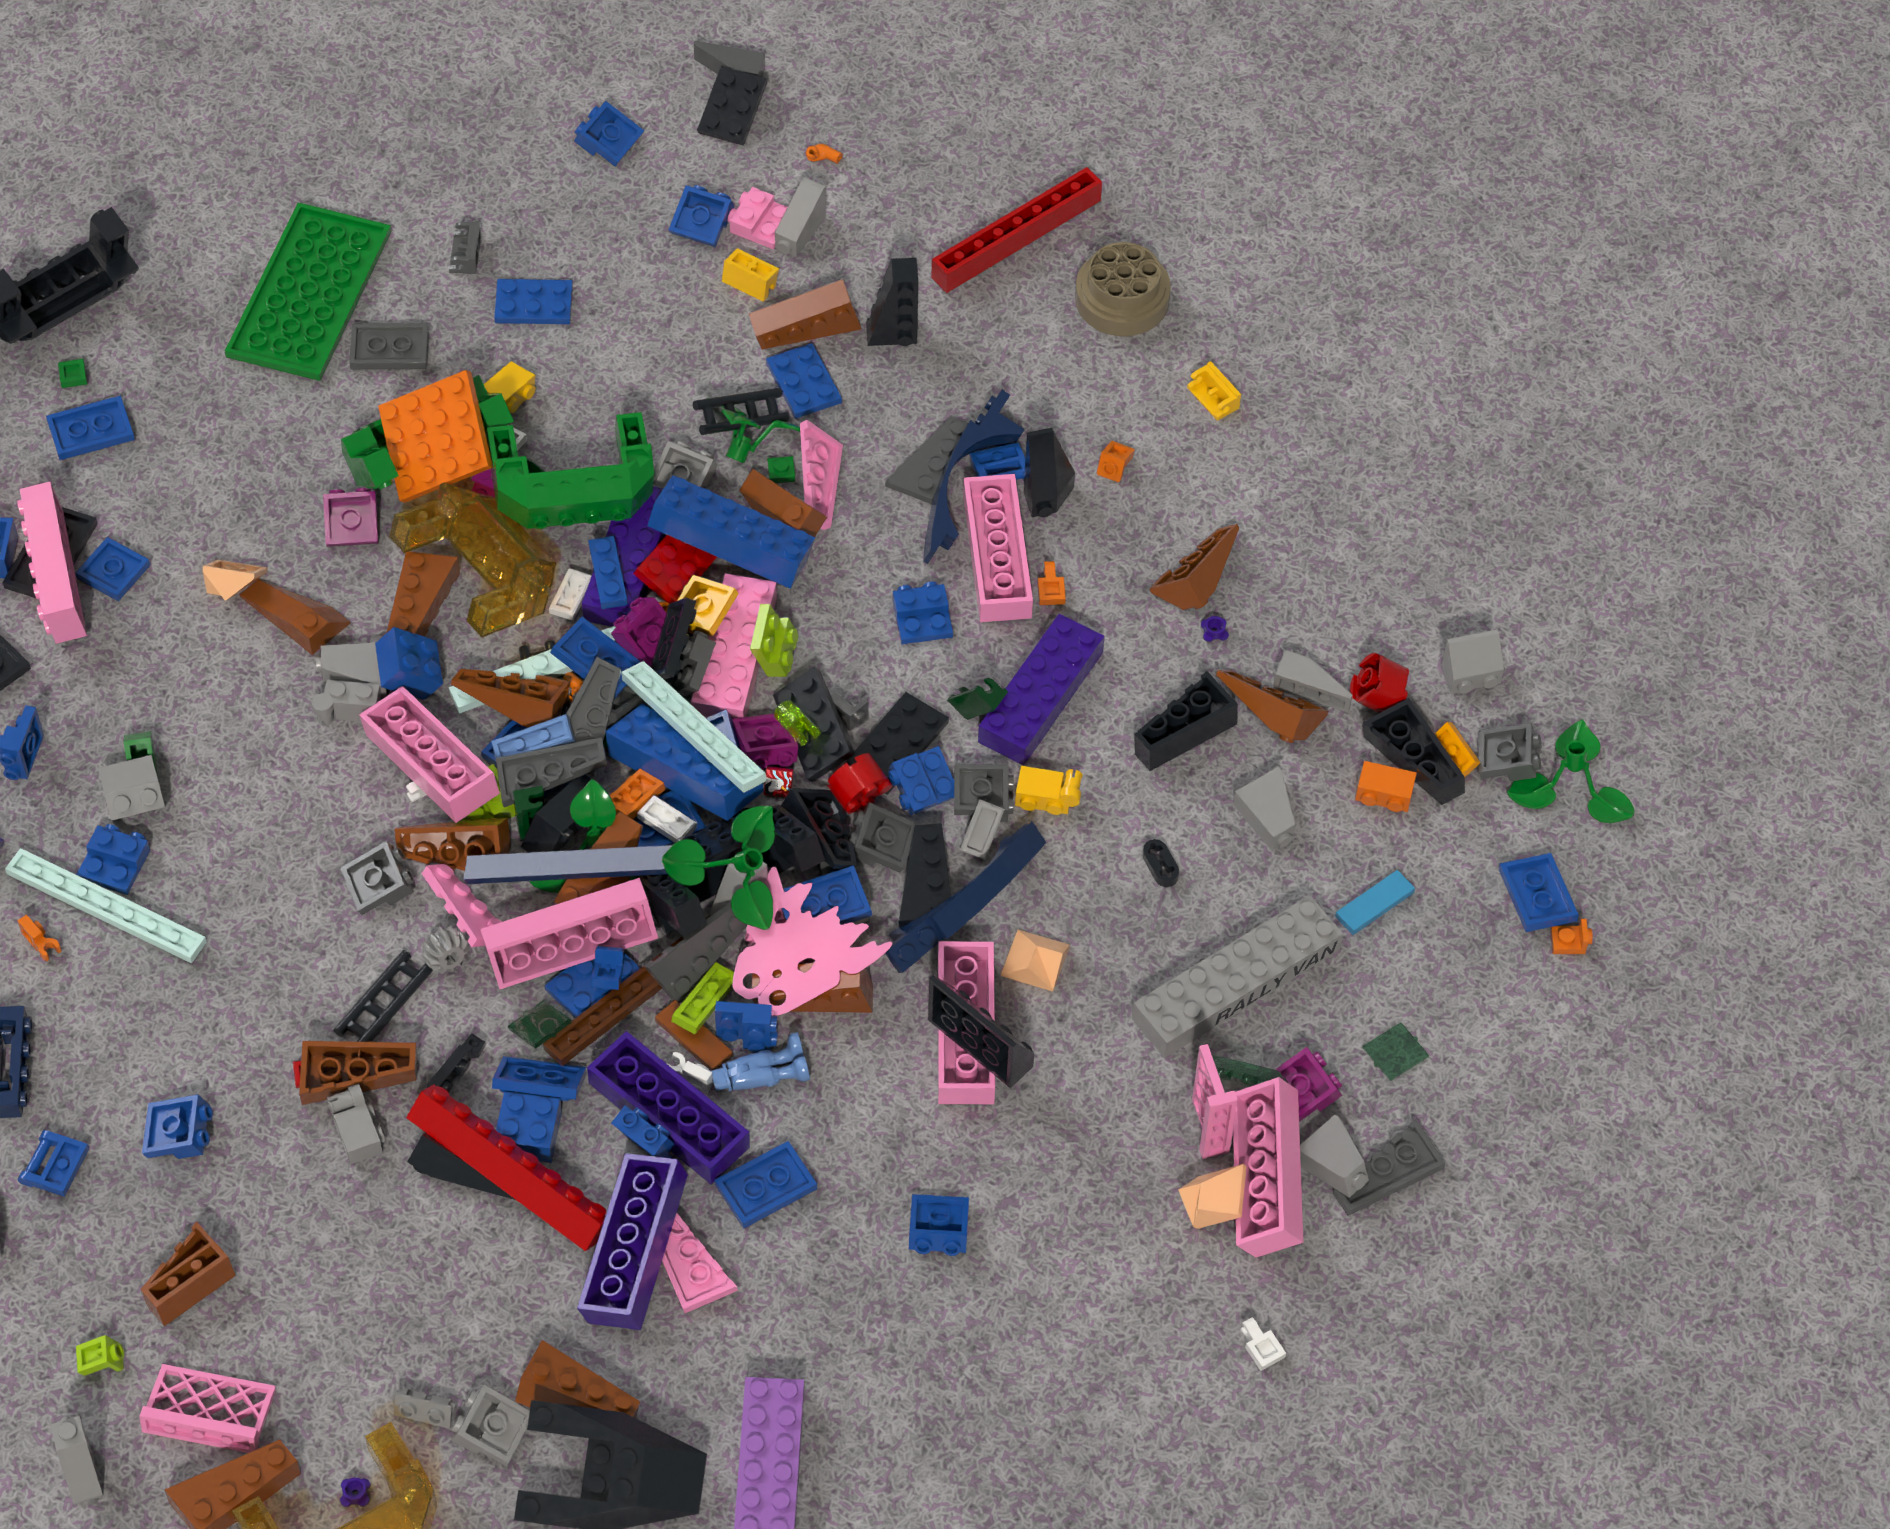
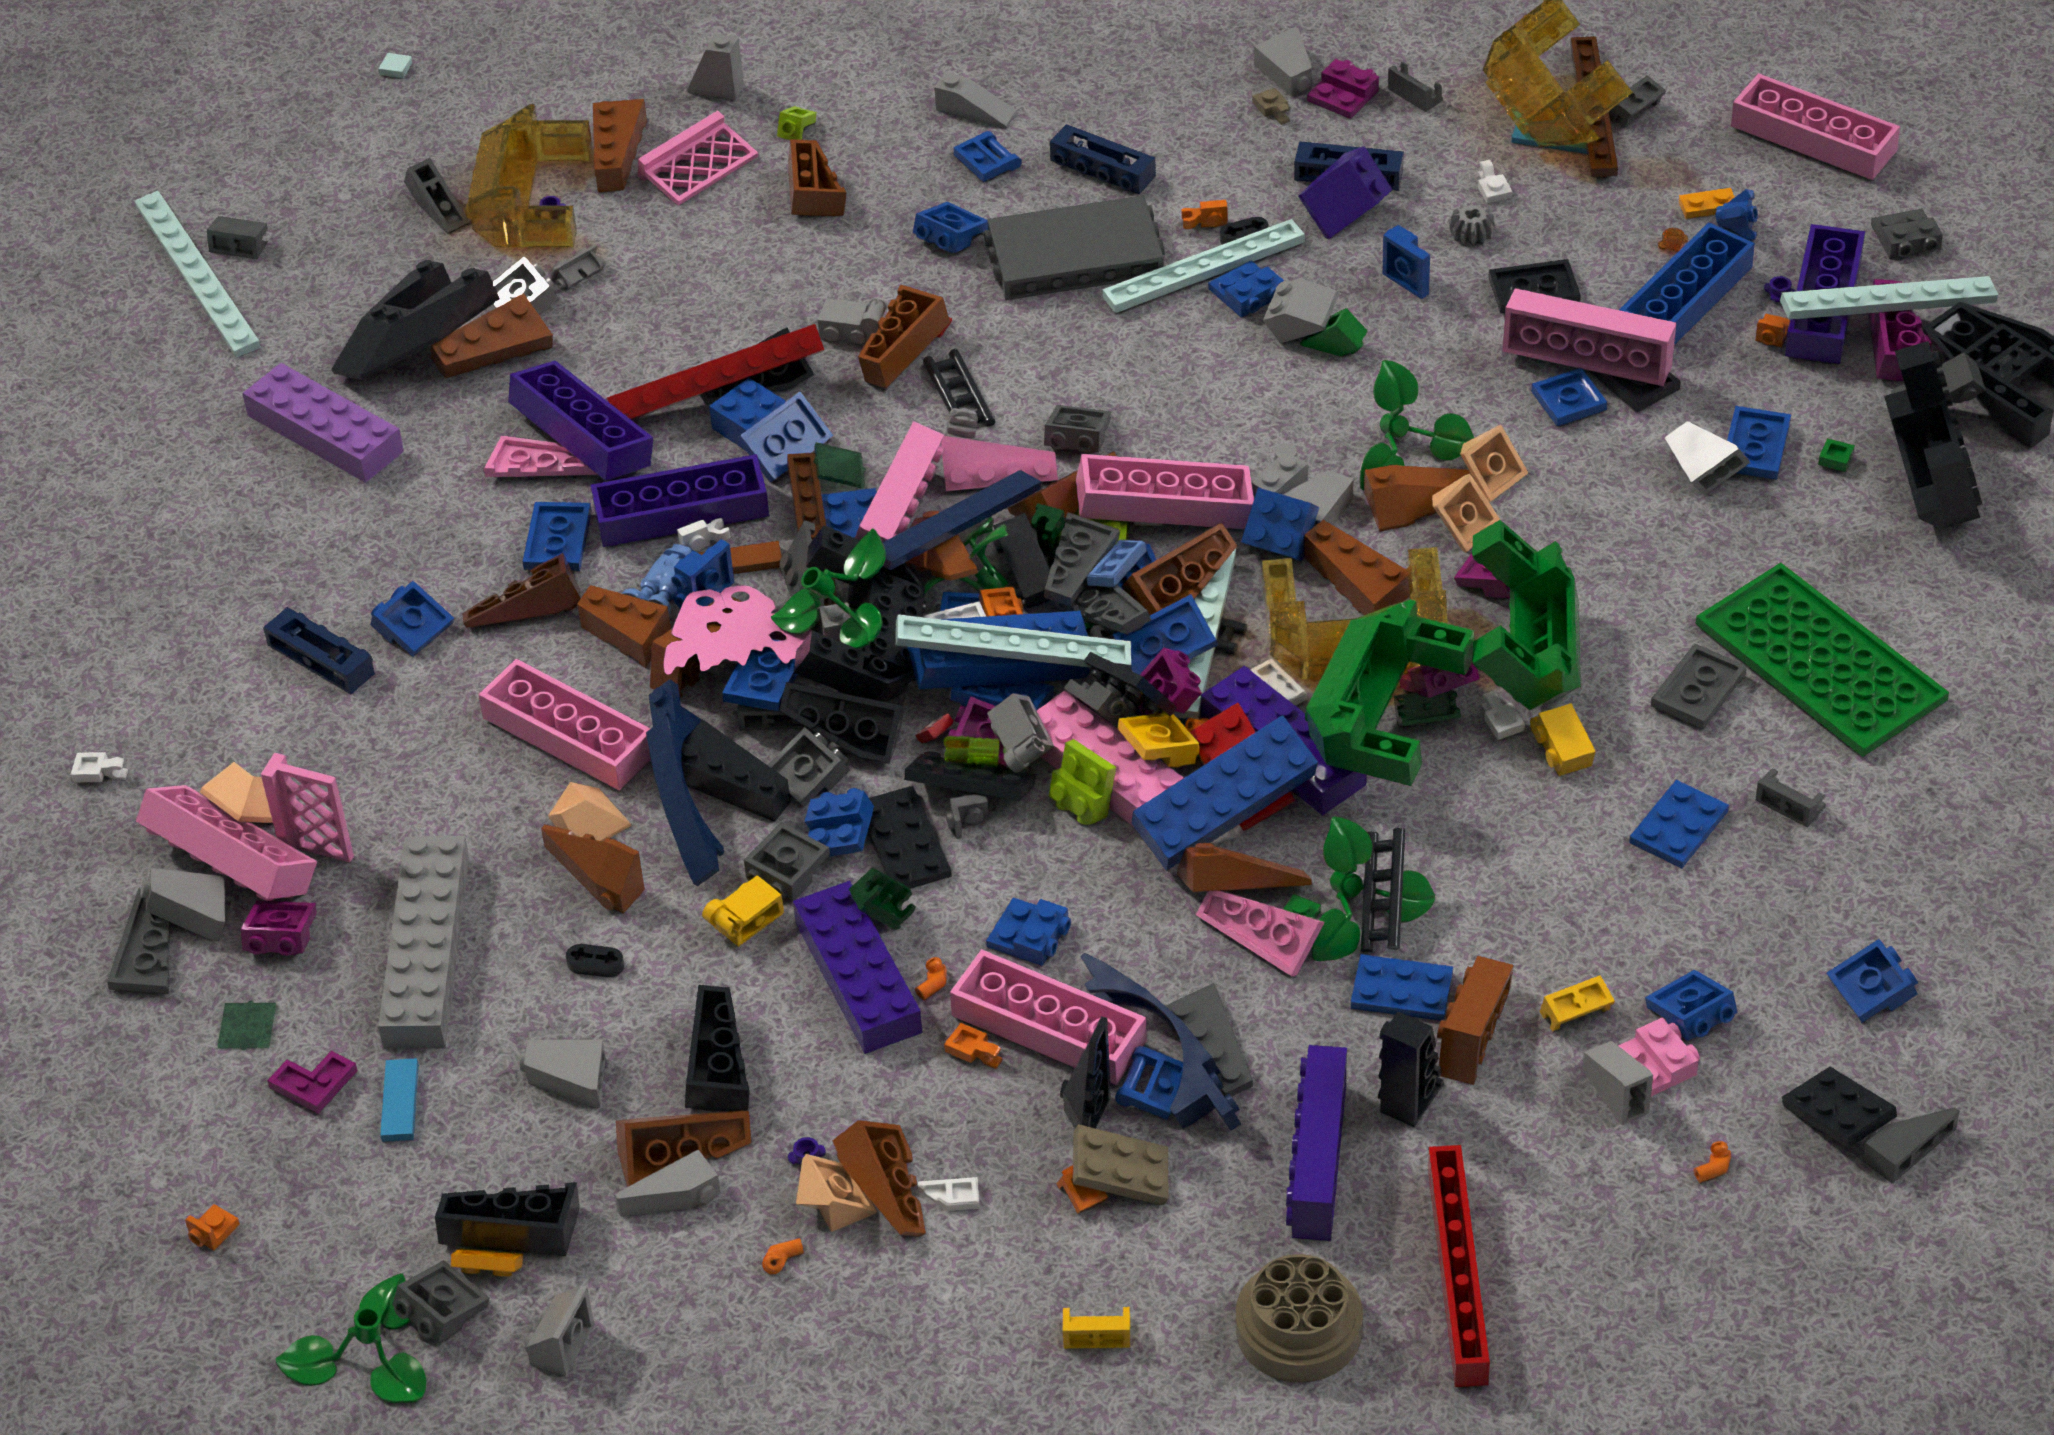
camera: 130 degrees right, 10 degrees down
orange plate [378,370,493,503] -> none
black hinge [427,1033,485,1093] -> none
blue plate [588,536,627,609] -> none
blue bracket [591,946,624,990] -> none
blue plate [611,1105,674,1159] -> none
light grey plate [653,441,718,488] -> none
lime plate [671,962,734,1034] -> none
red brick [827,753,892,814] -> none
black slope [928,975,1034,1088] -> none
light grey tile [959,799,1005,860] -> none
clear green plate [1211,1054,1288,1086] -> none
red brick [1350,653,1409,713] -> none
orange brick [1355,761,1417,812] -> none
blue plate [1499,853,1579,932] -> none
none -> dark blue brick [263,607,375,694]
none -> magenta plate [267,1051,358,1114]
none -> reddish brown wedge [462,553,582,628]
none -> dark orange wedge [541,824,645,914]
none -> dark orange wedge [577,585,671,668]
none -> orange arm [762,1238,804,1274]
none -> light nougat slope [796,1154,877,1232]
none -> orange arm [915,957,947,1001]
none -> white tile [918,1177,980,1211]
none -> dark grey panel [984,195,1165,300]
none -> light grey hinge [987,693,1054,773]
none -> dark tan plate [1073,1124,1169,1205]
none -> black beam [1220,217,1269,245]
none -> dark purple brick [1286,1045,1347,1241]
none -> green plant [1360,360,1475,490]
none -> light nougat slope [1432,474,1500,552]
none -> slope [1665,421,1751,495]

